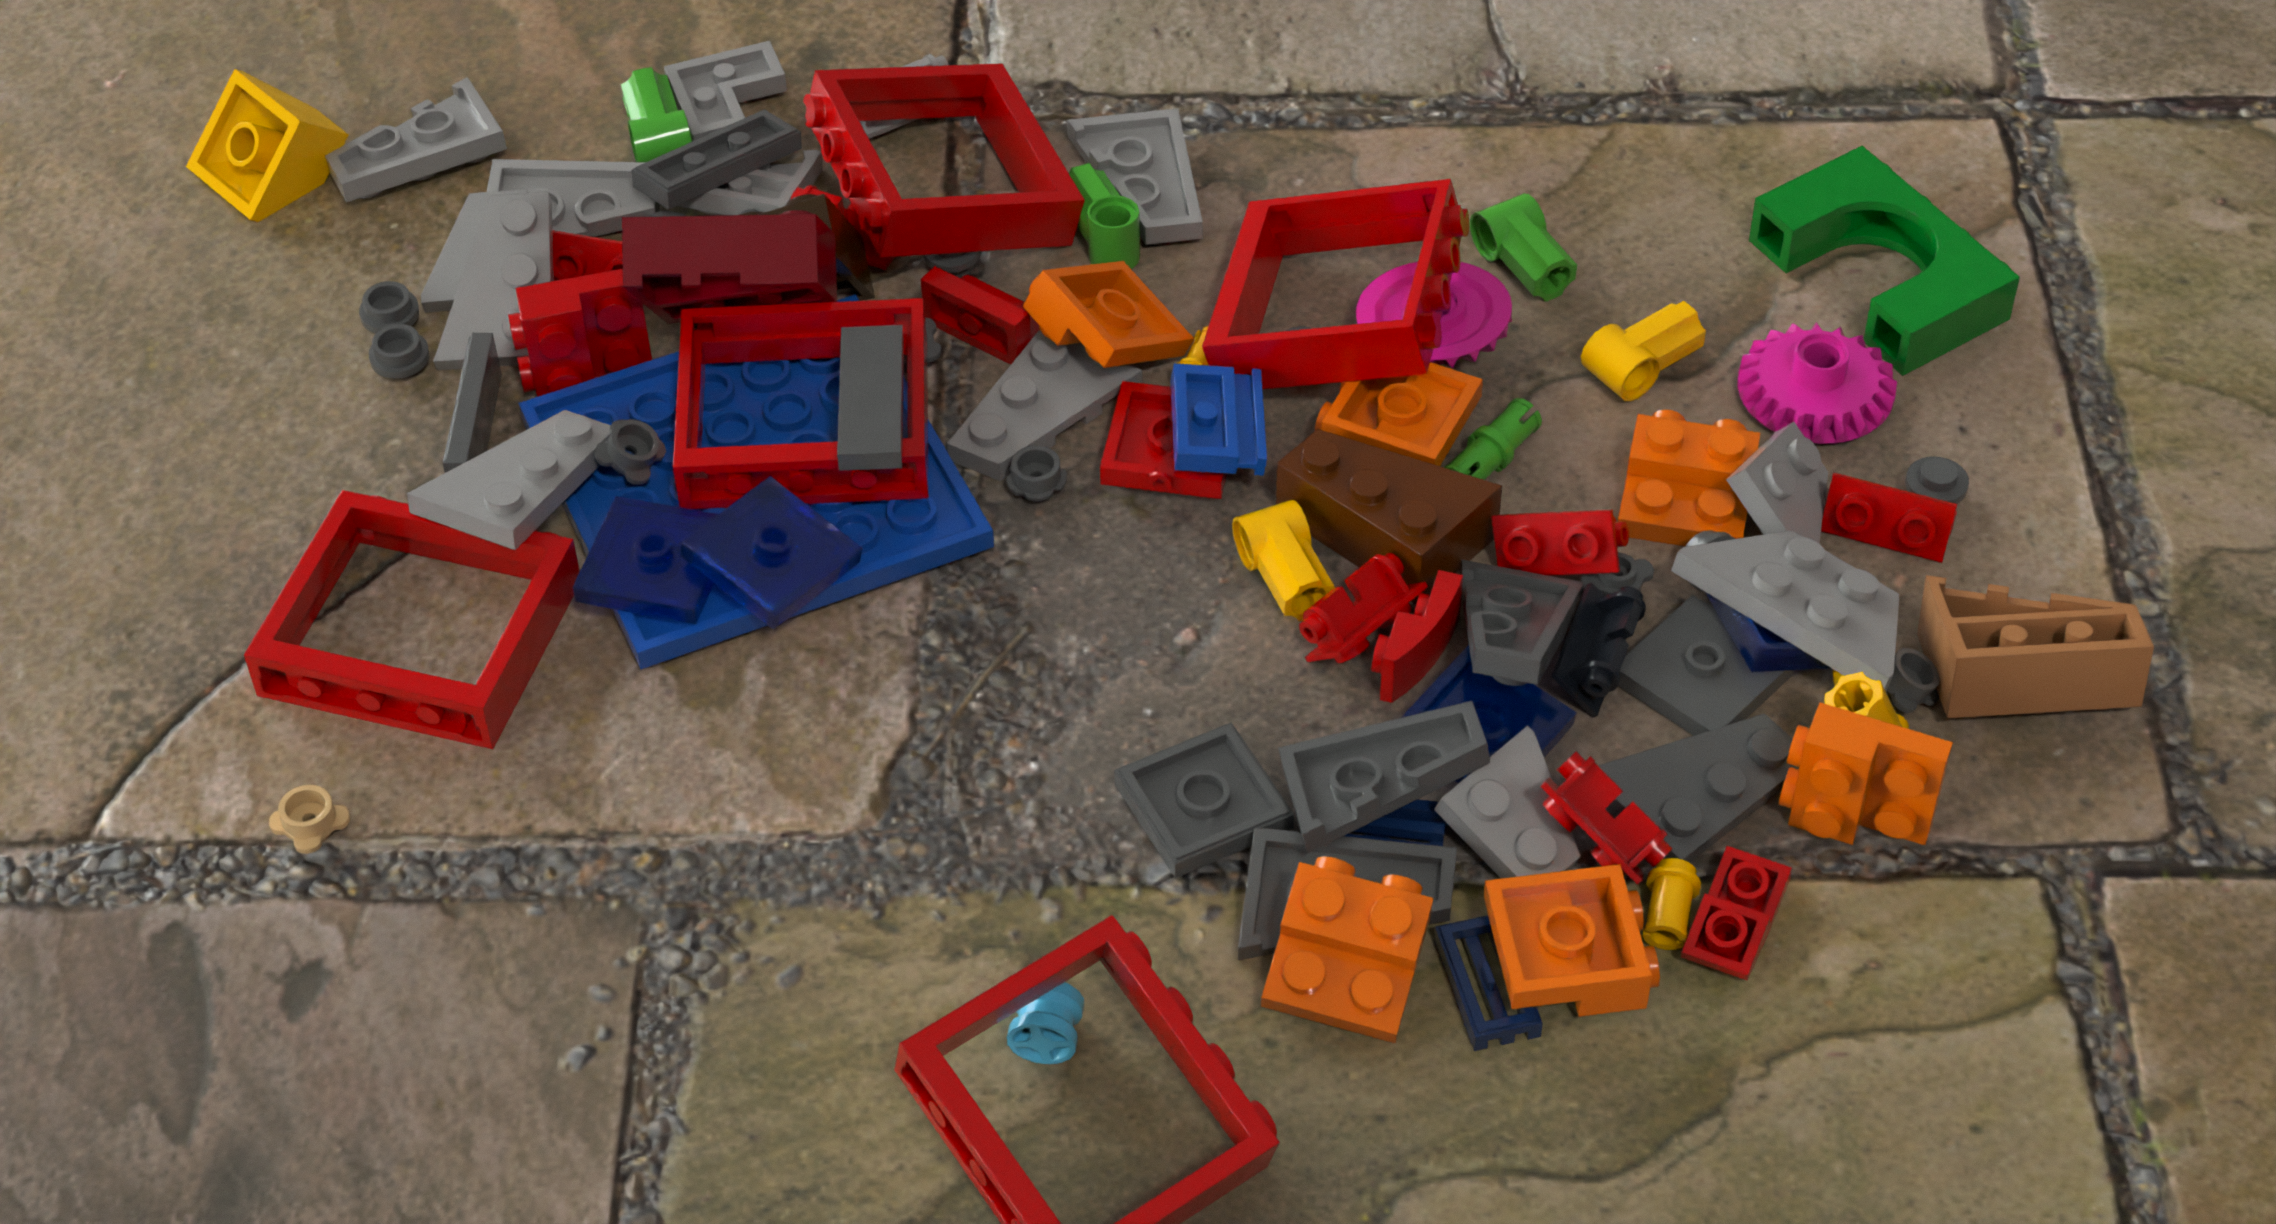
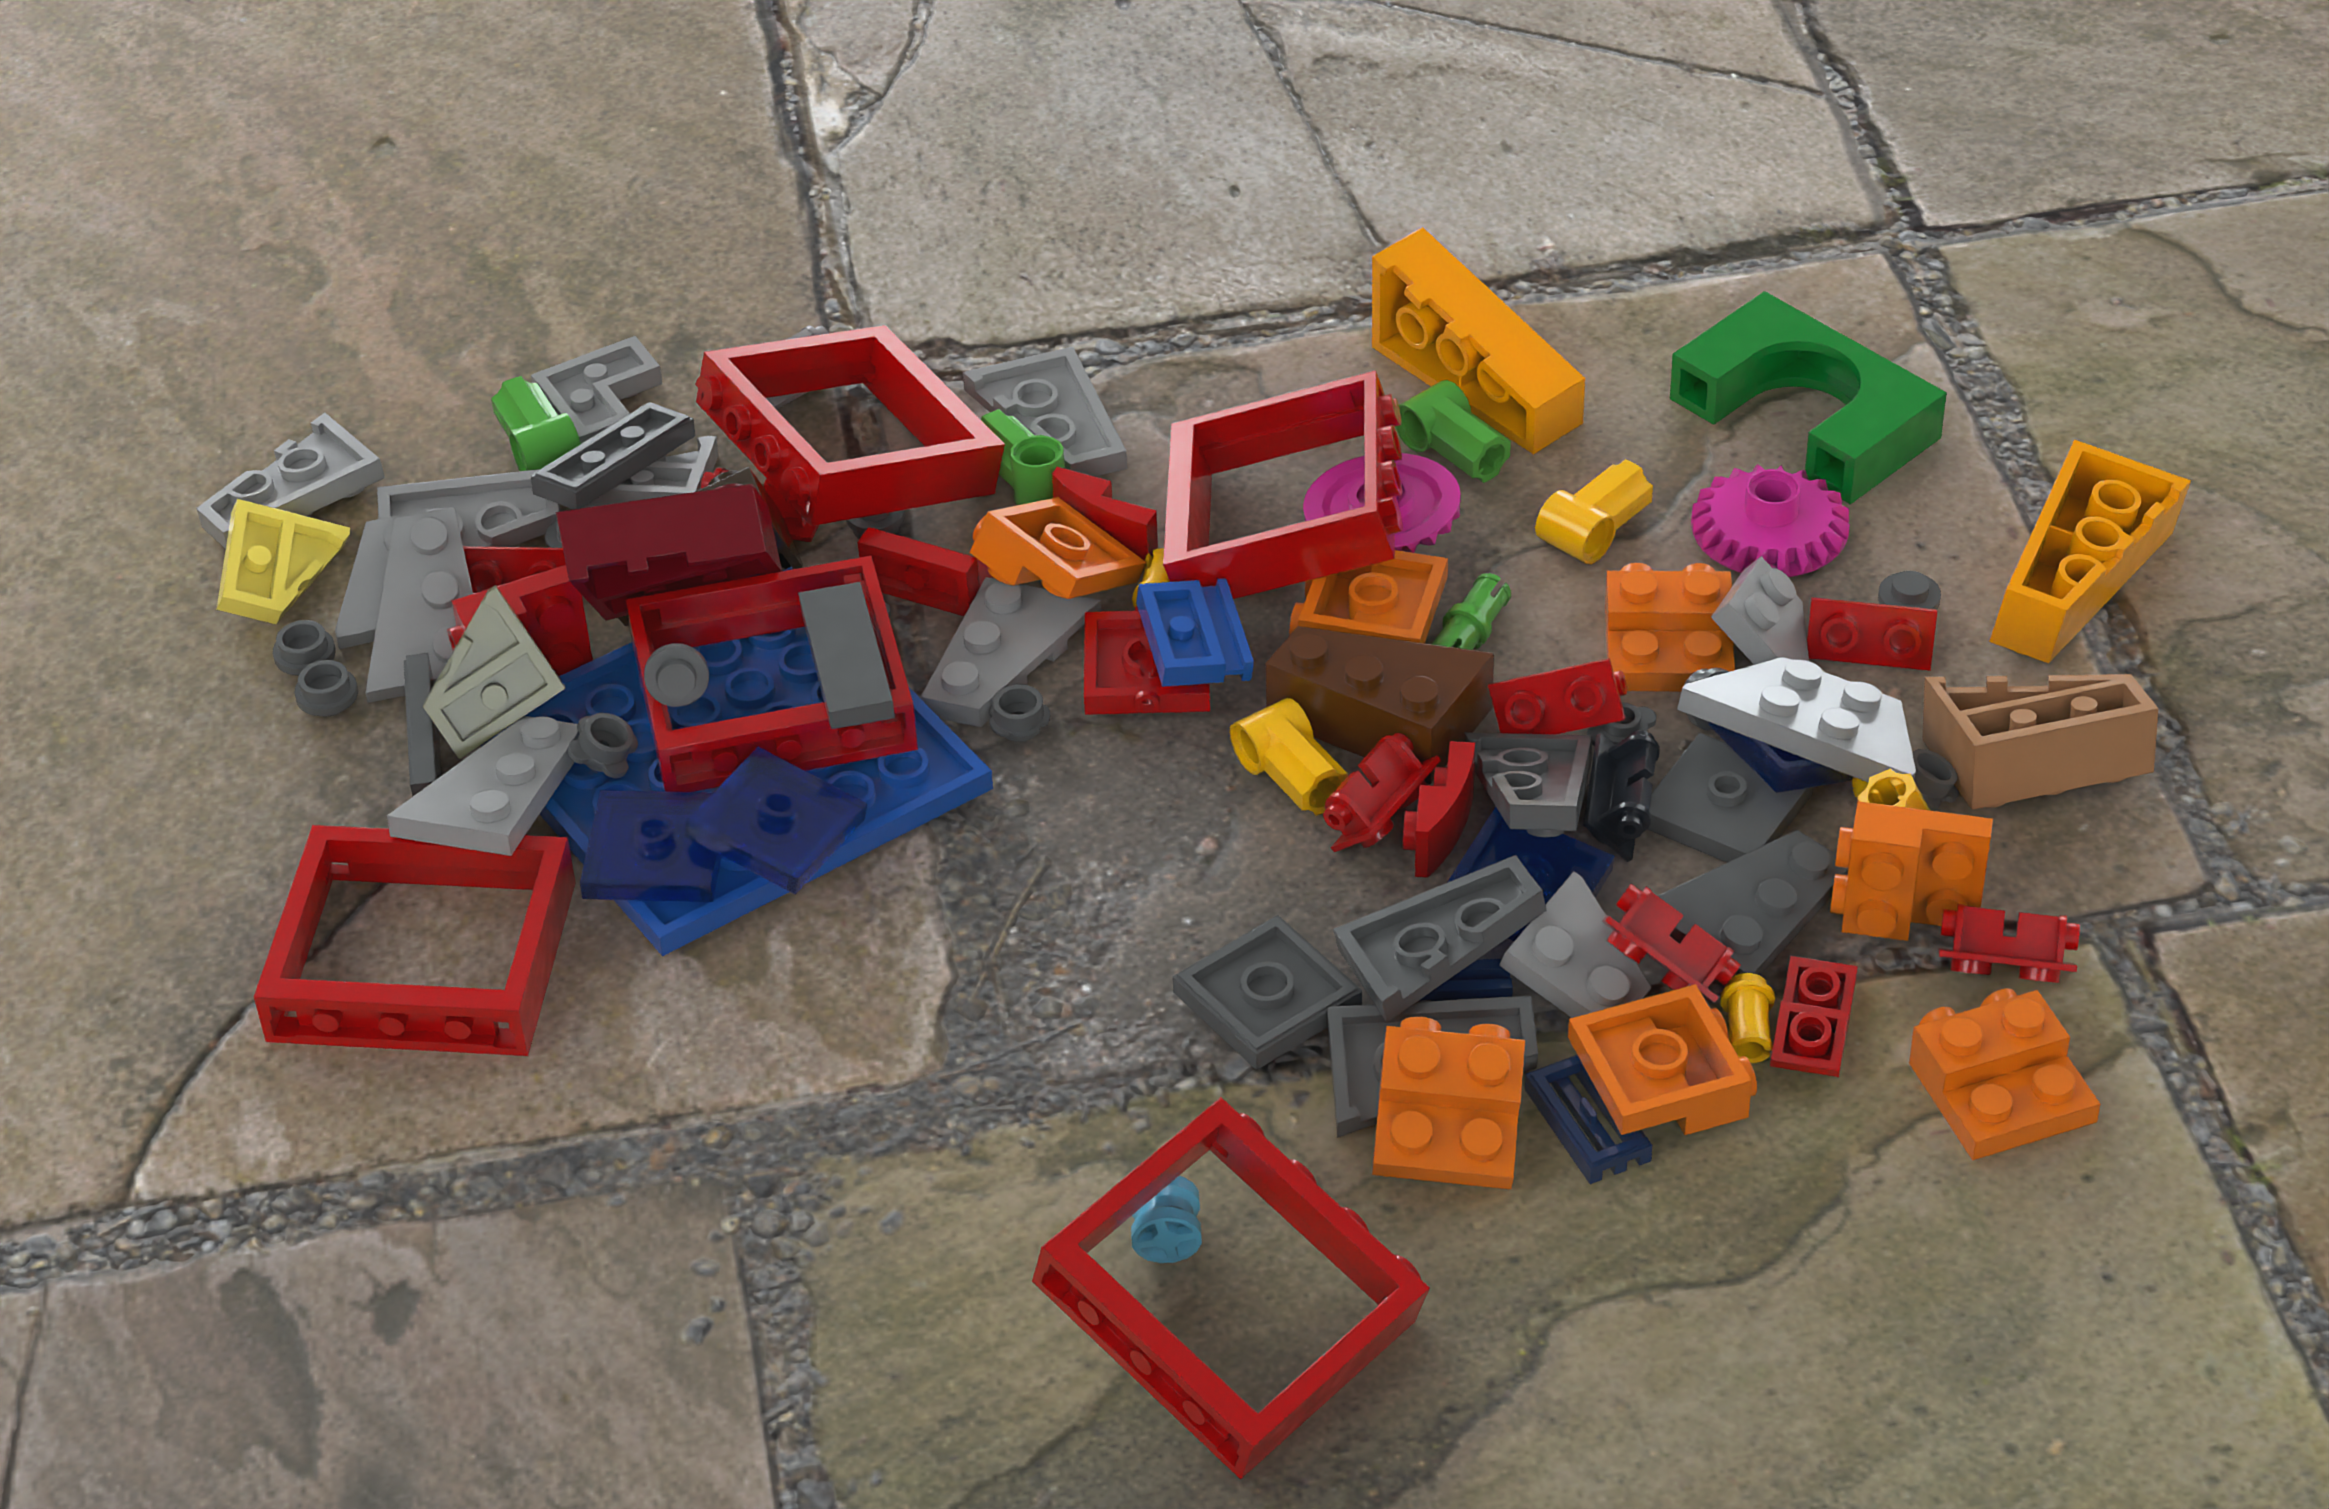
camera: 10 degrees left, 5 degrees down
yellow slope [186,69,349,222] -> none
tan plate [269,785,350,854] -> none
none -> light yellow wing [216,499,350,624]
none -> olive wing [423,585,565,759]
none -> dark grey plate [644,644,709,707]
none -> red slope [1052,467,1158,561]
none -> light orange wedge [1372,227,1585,455]
none -> orange plate [1909,988,2101,1161]
none -> red hinge [1938,904,2080,983]
none -> light orange wedge [1989,439,2191,664]

